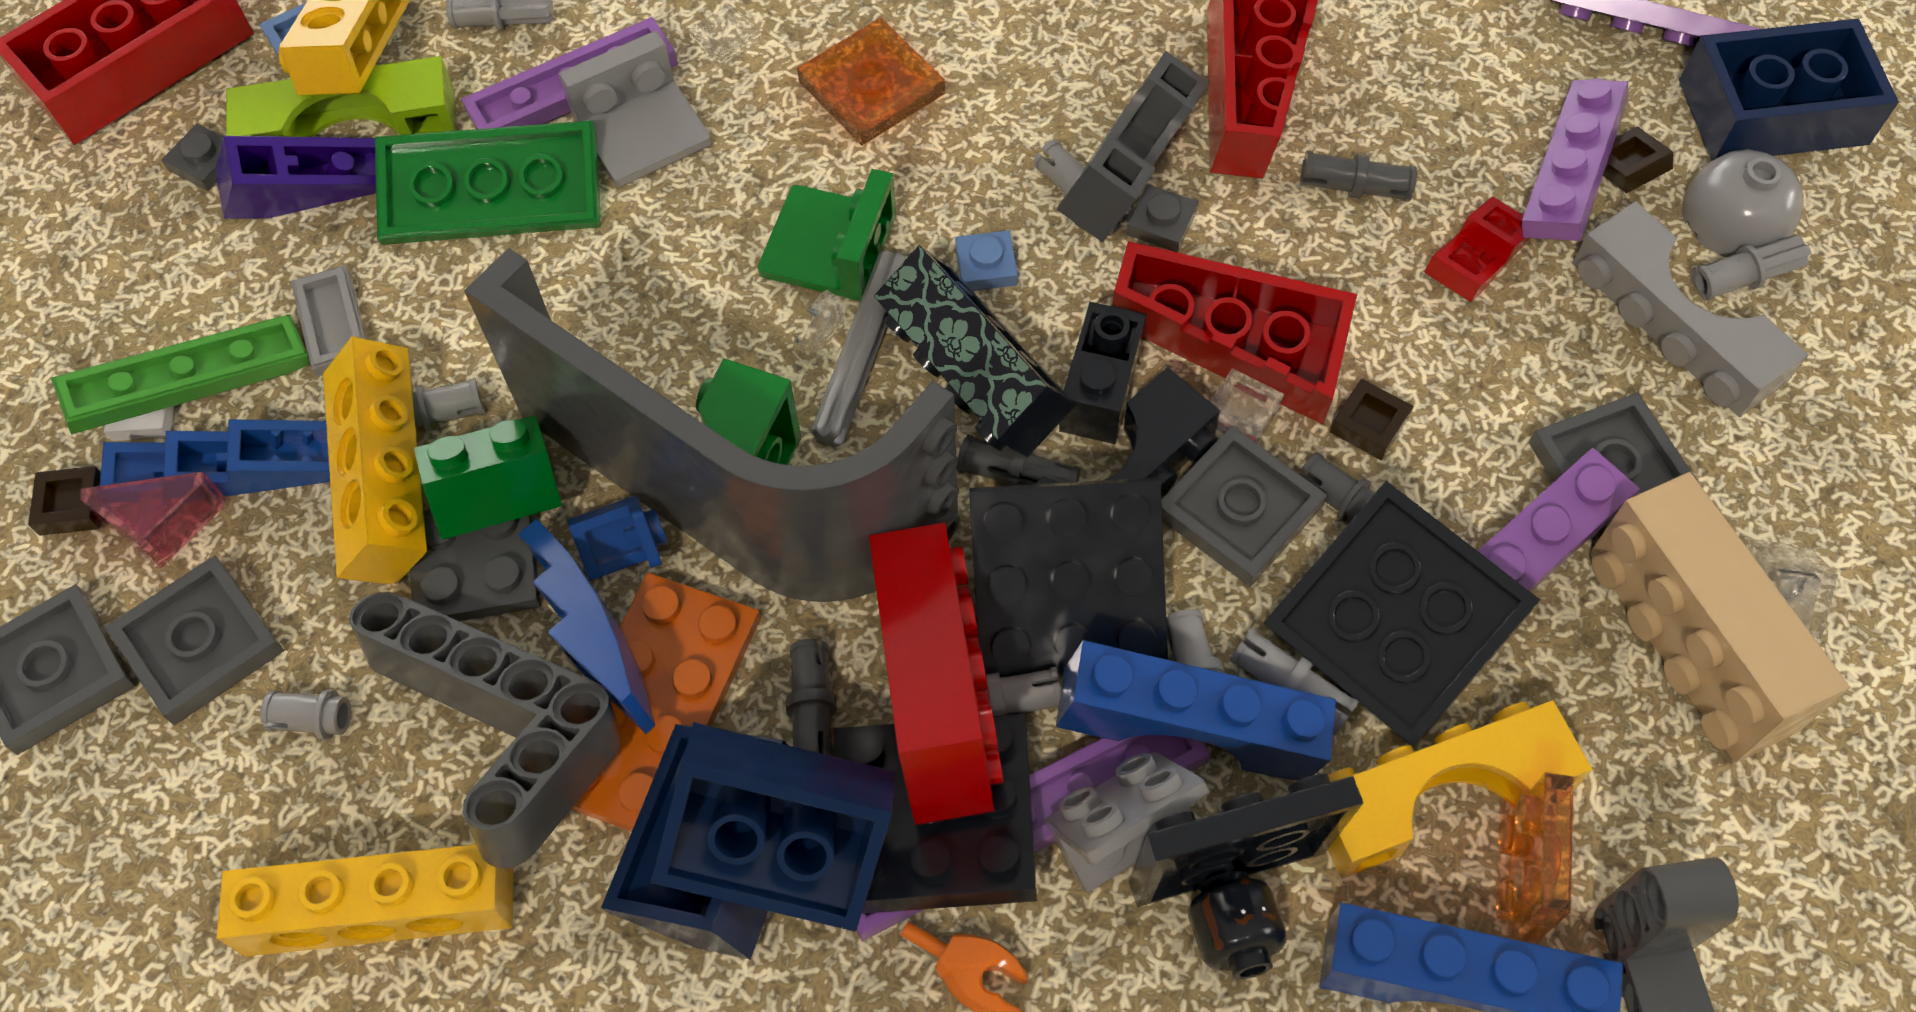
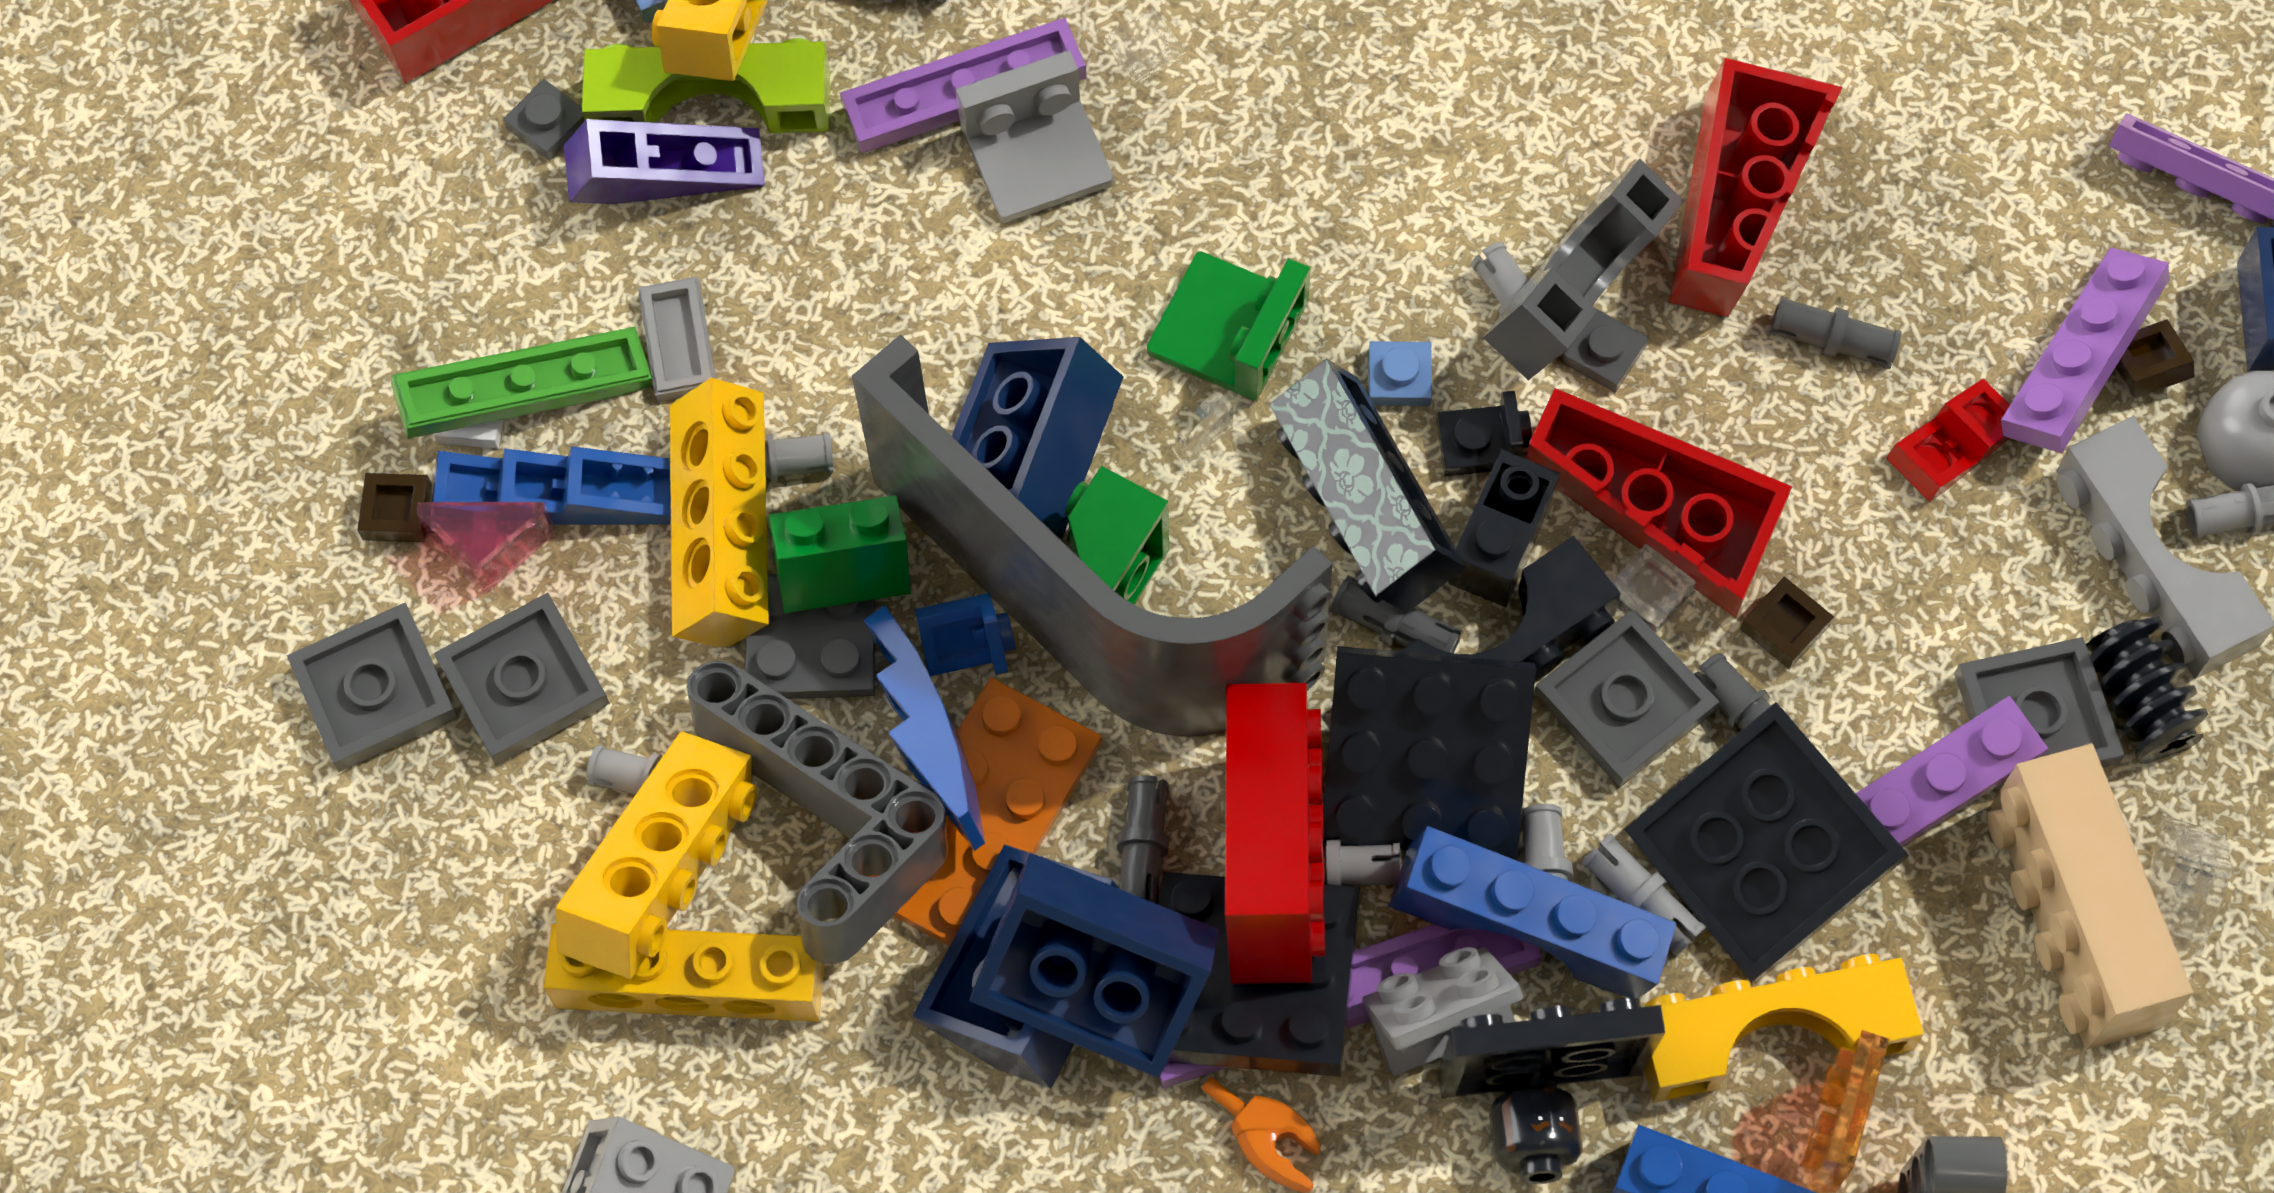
camera: 10 degrees right, 5 degrees up
green tile [375,120,600,245] -> none
clear orange plate [797,17,945,146] -> none
light grey axle [811,250,905,447] -> none
none -> yellow brick [555,731,758,980]
none -> dark blue slope [952,337,1124,539]
none -> black bracket [1436,390,1532,477]
none -> black piece [2086,617,2209,764]

